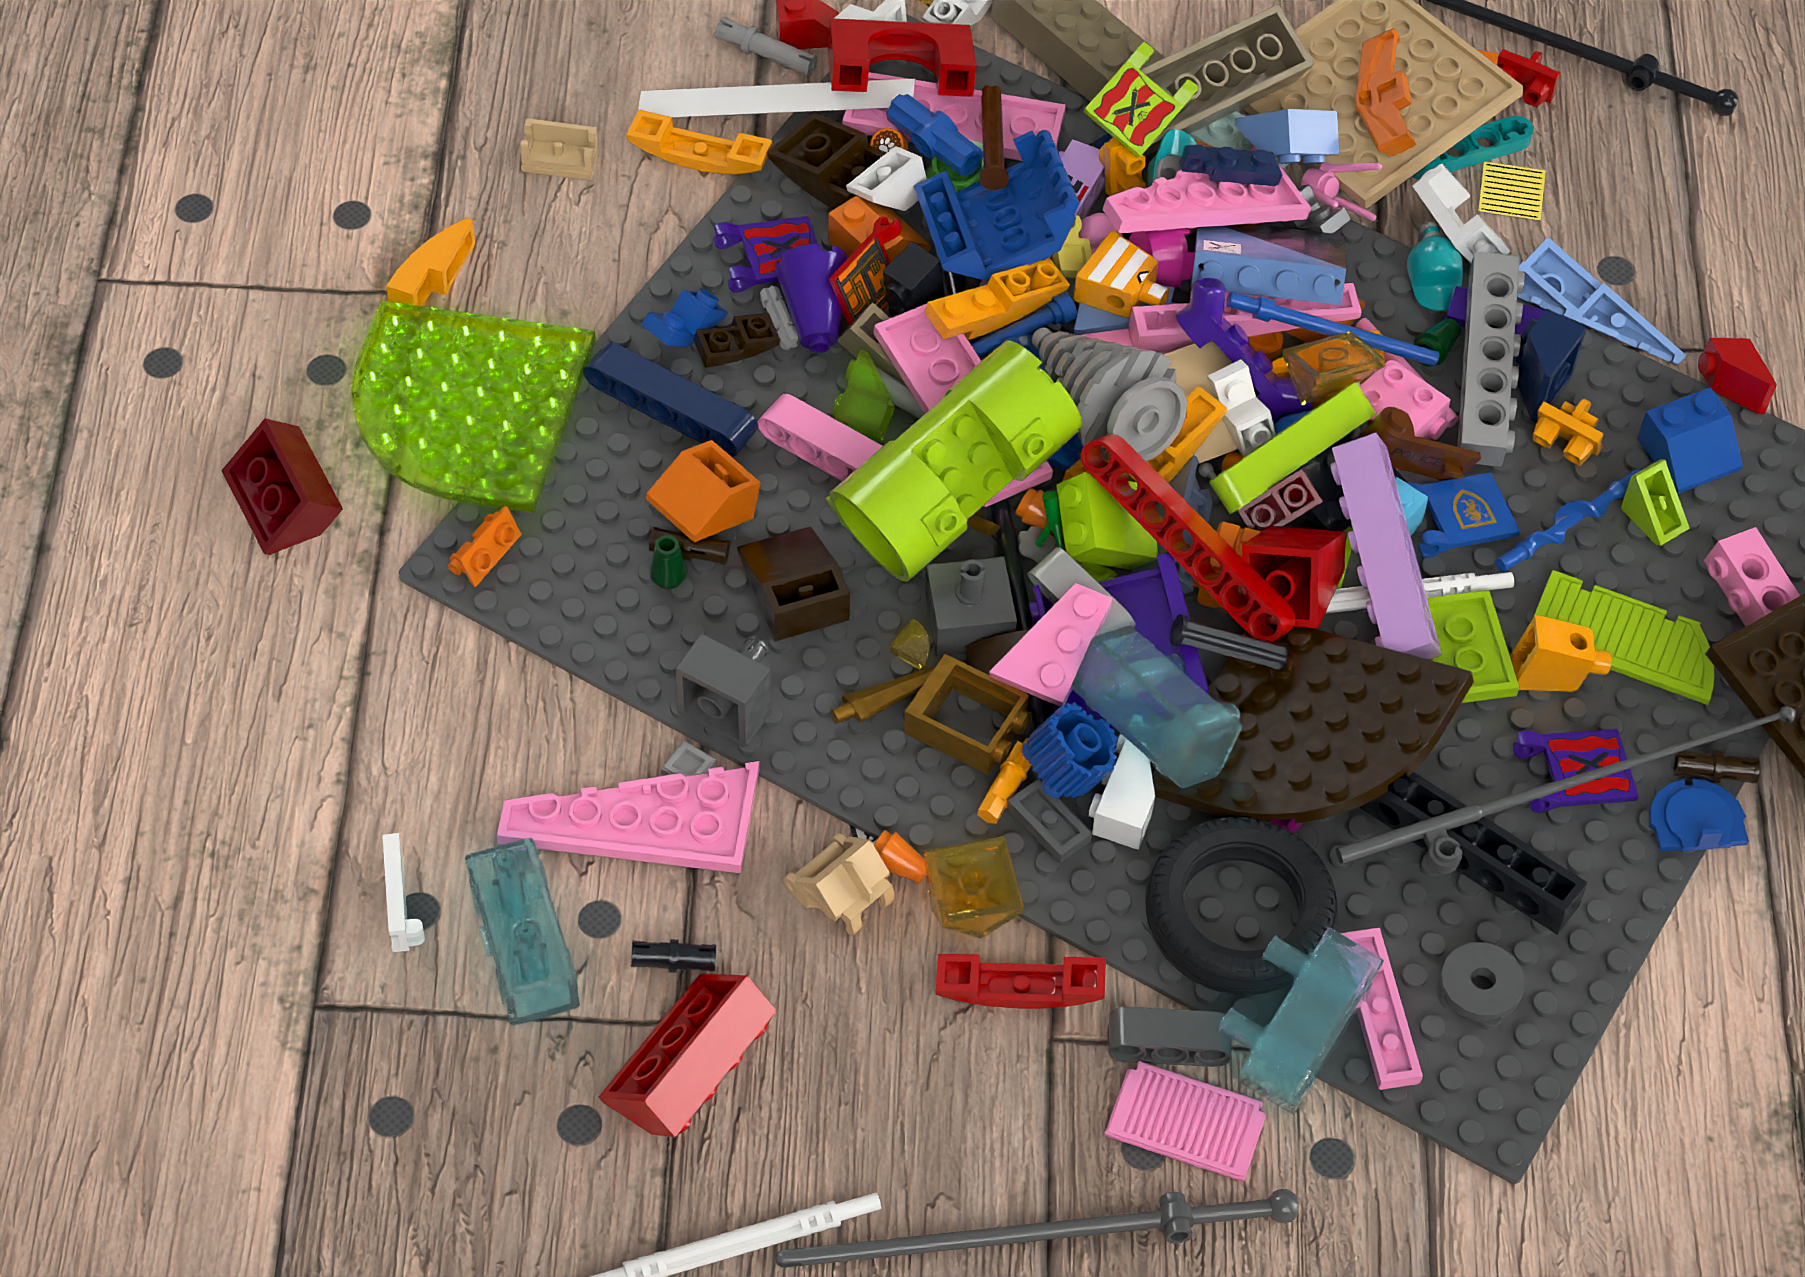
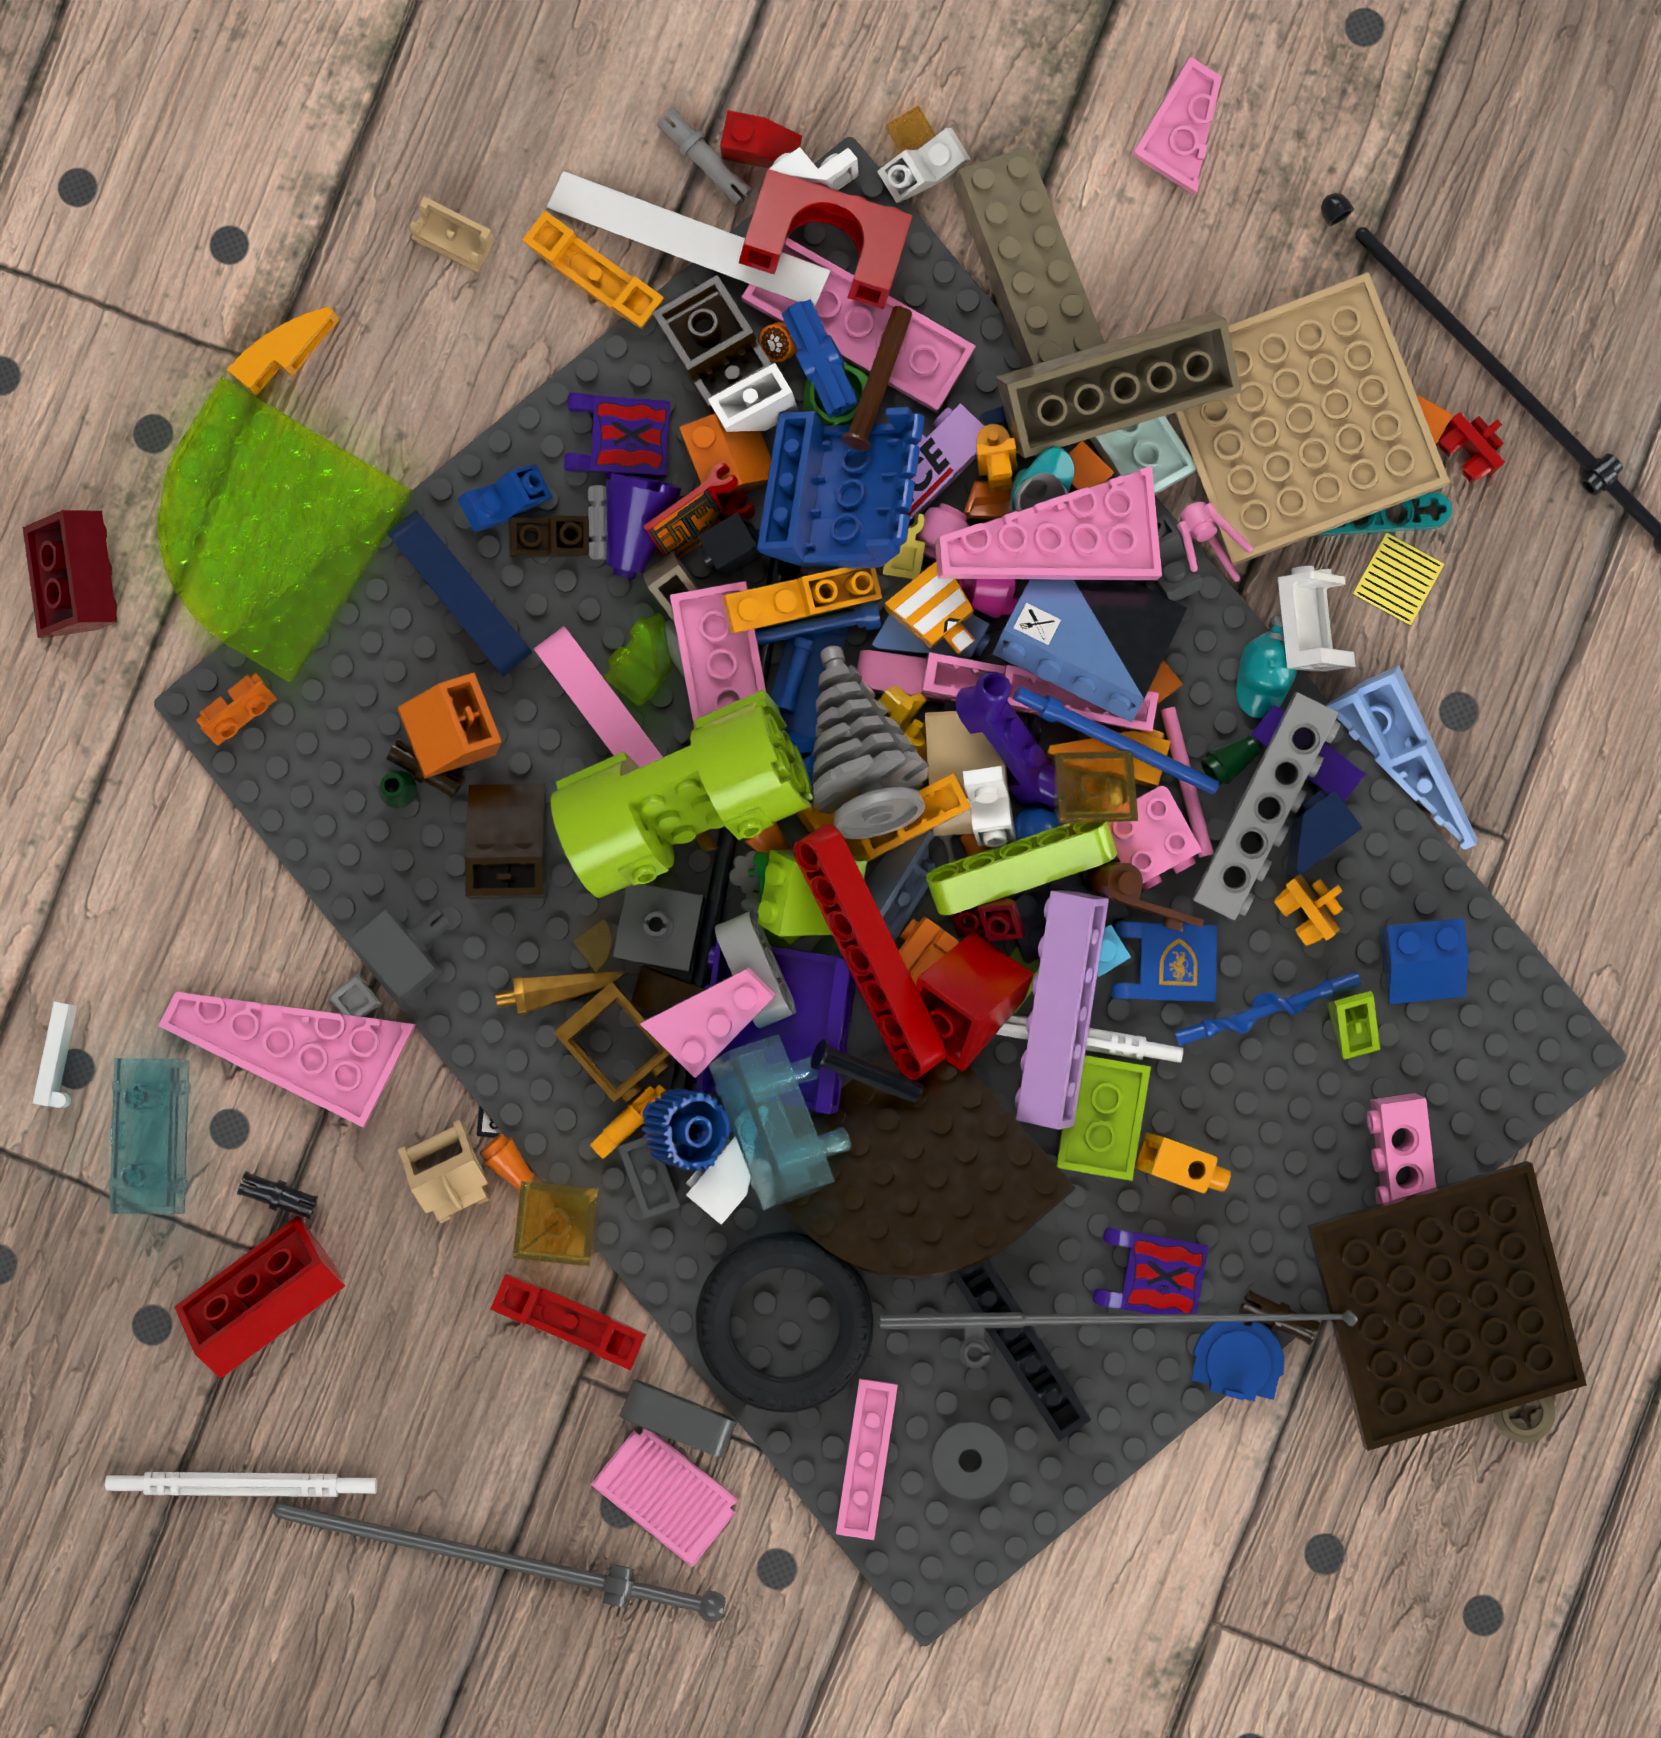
camera: 25 degrees right, 30 degrees up
flag [1083,42,1199,158] -> none
dark blue hinge [1179,145,1282,186] -> none
clear light blue piece [1218,927,1384,1115] -> none
medium blue slope [1235,109,1339,164] -> none
orange plate [1354,28,1416,156] -> none
lime piece [1533,570,1715,705] -> none
red slope [1698,338,1777,414] -> none

